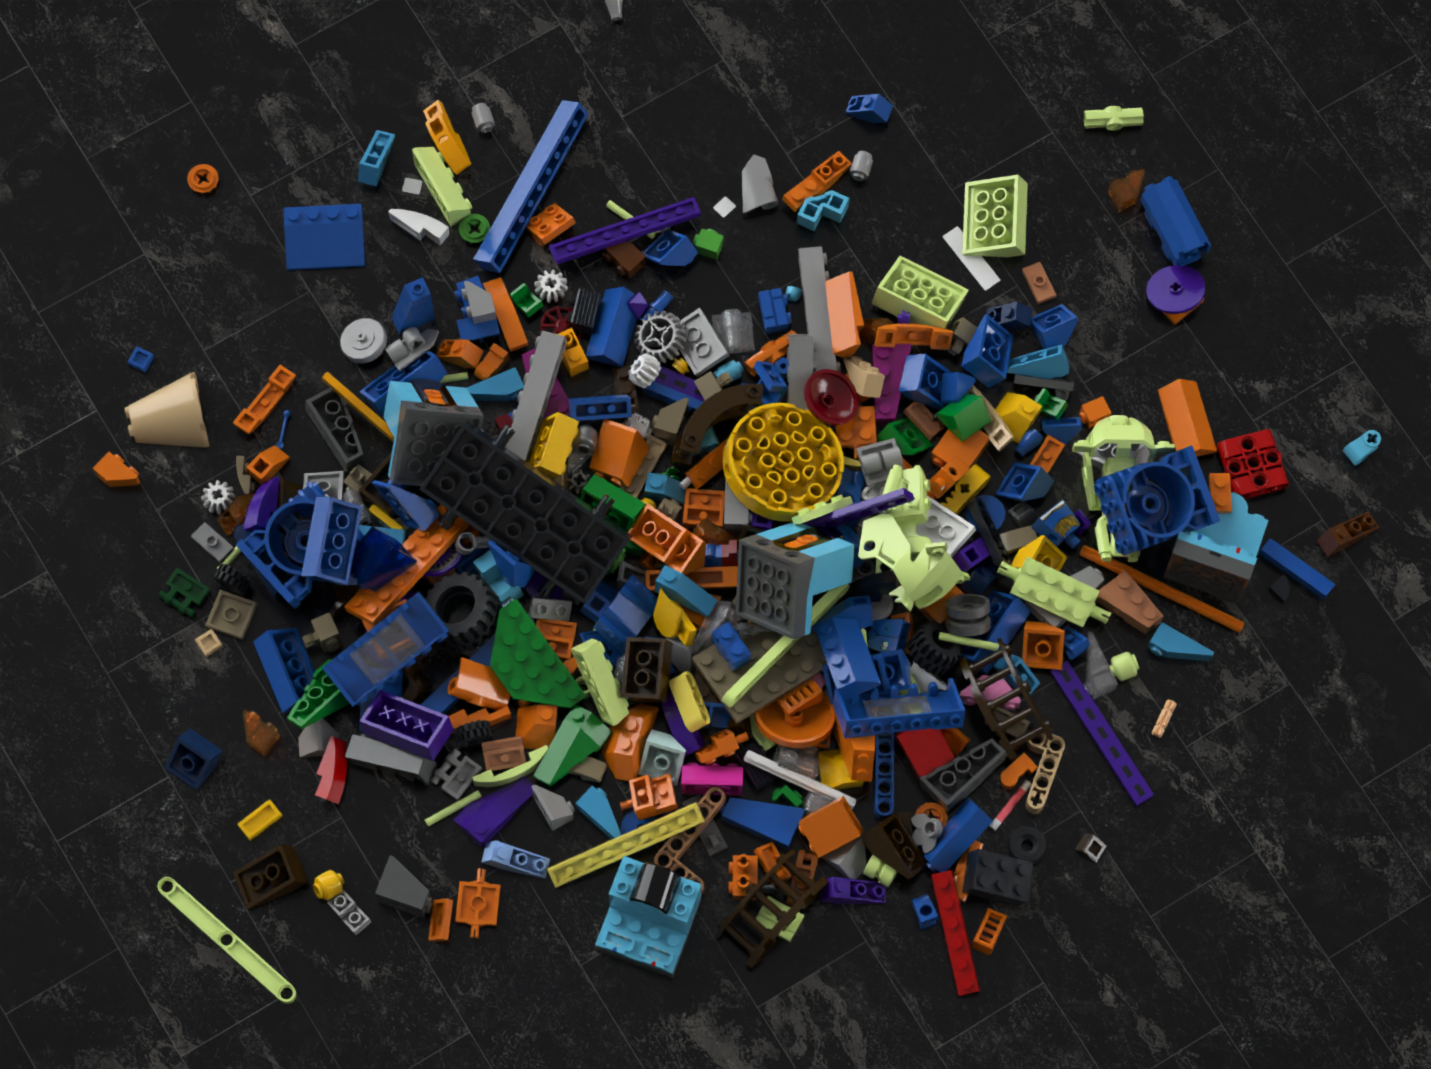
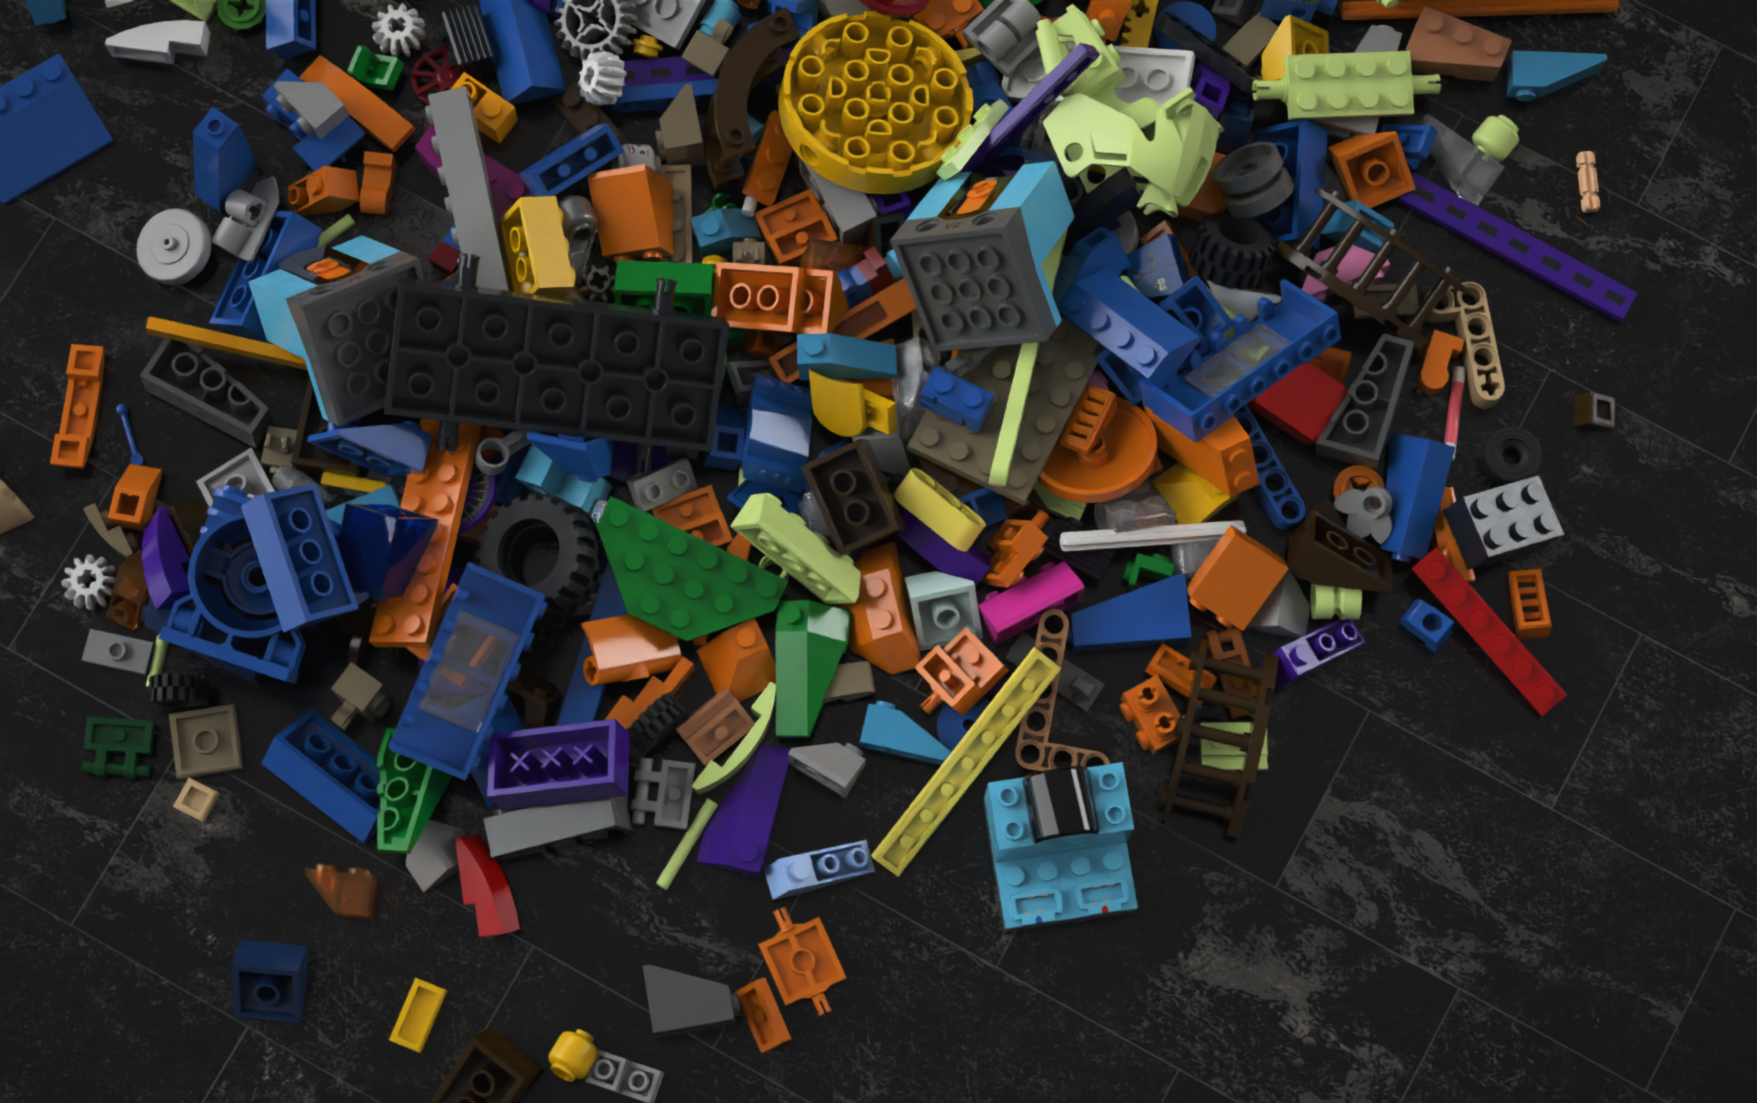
camera: 30 degrees left, 5 degrees up
dark azure slope [467,367,524,402] -> none
yellowish green piece [938,632,999,651] -> none

